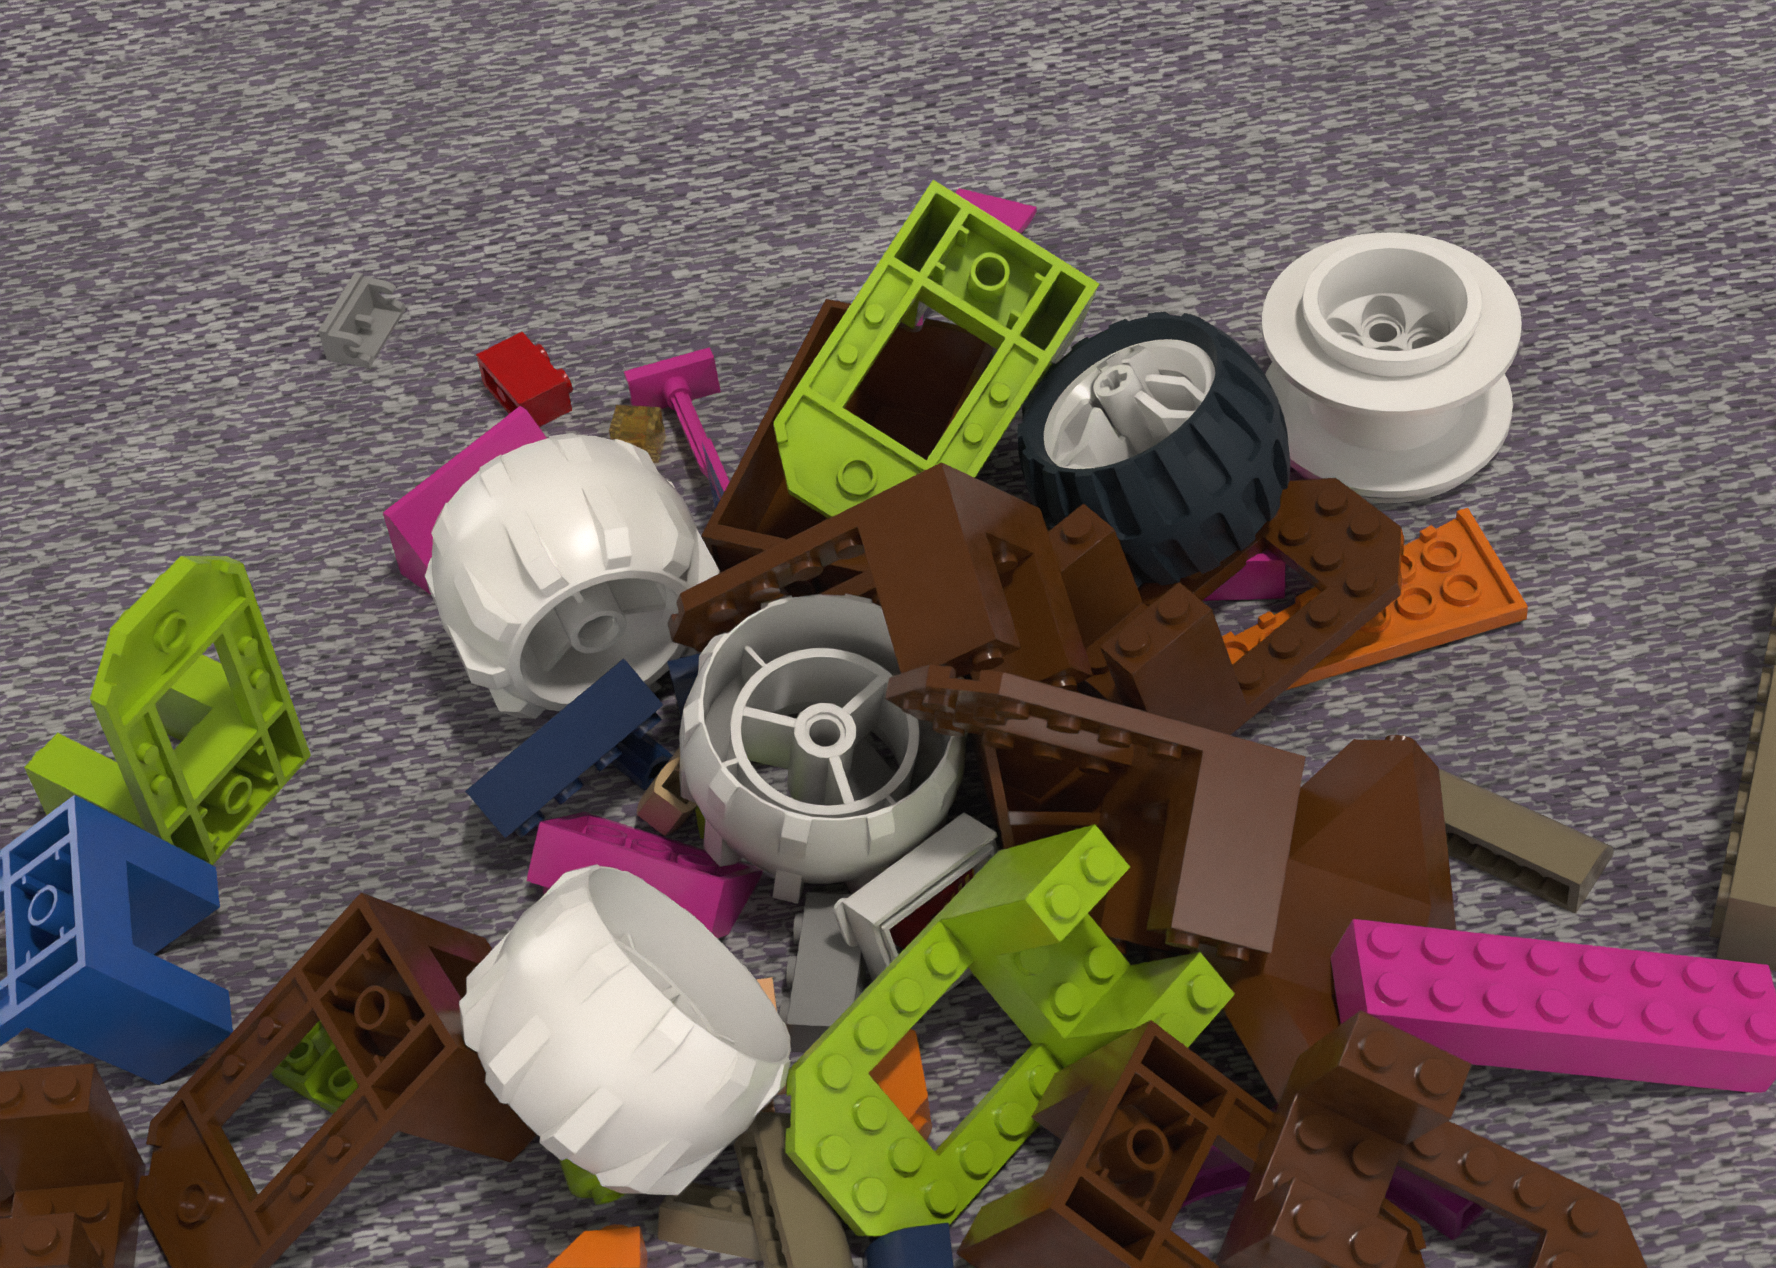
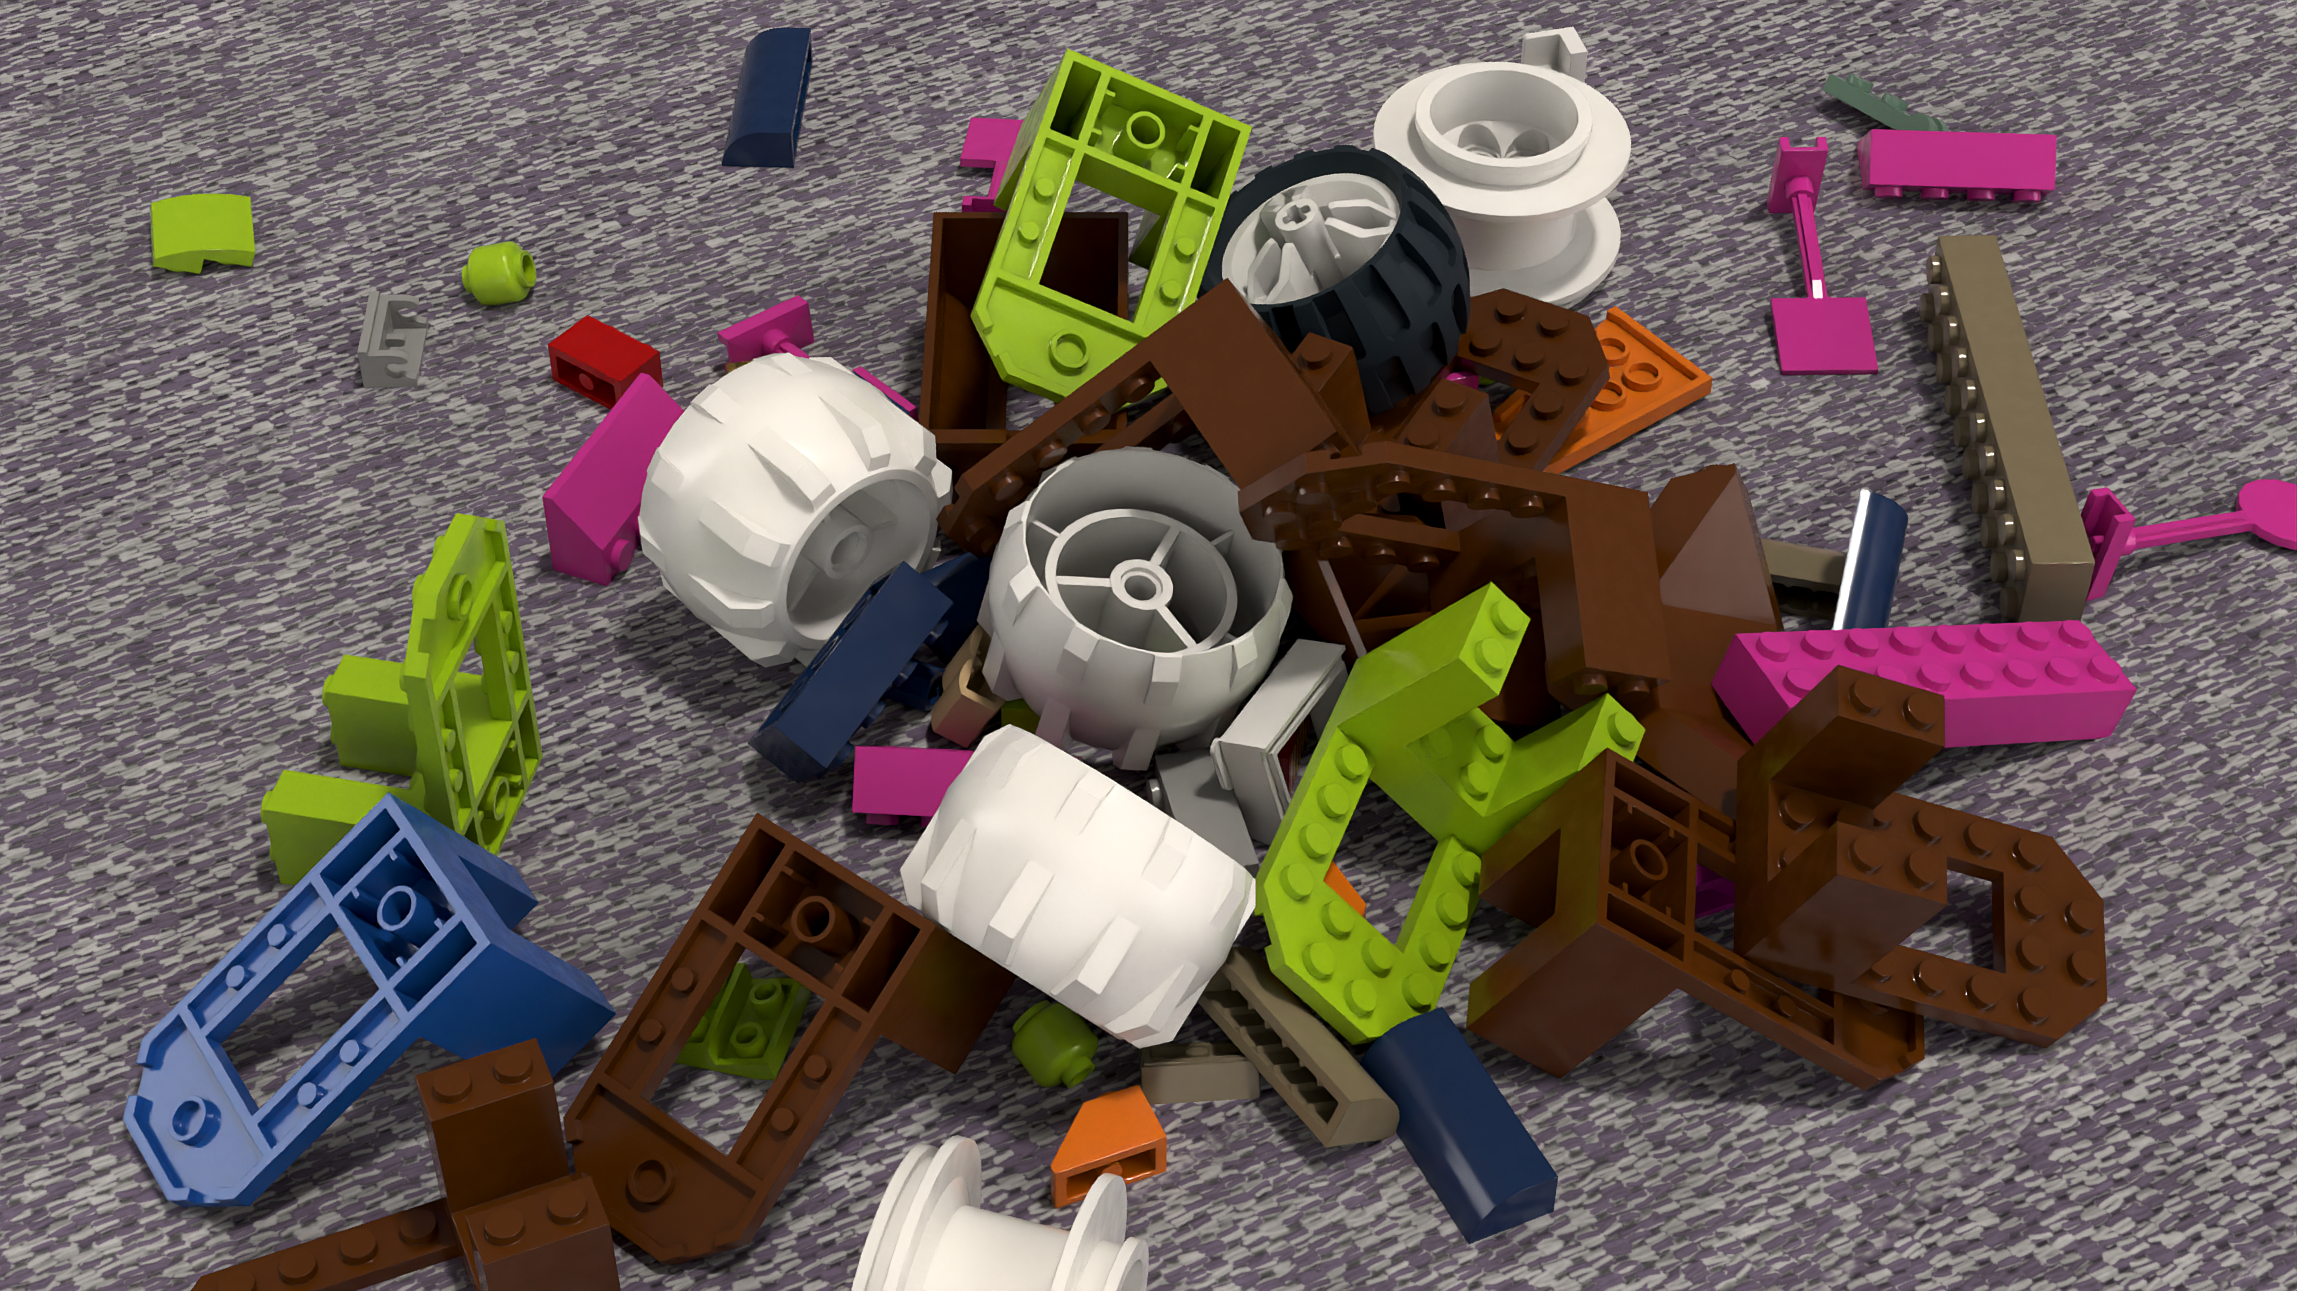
camera: 25 degrees left, 5 degrees down
none -> lime slope [150,193,255,274]
none -> lime head [462,241,537,306]
none -> dark blue brick [722,27,813,168]
none -> white panel [1521,27,1588,83]
none -> dark pink piece [1766,137,1878,375]
none -> dark blue brick [1832,489,1908,630]

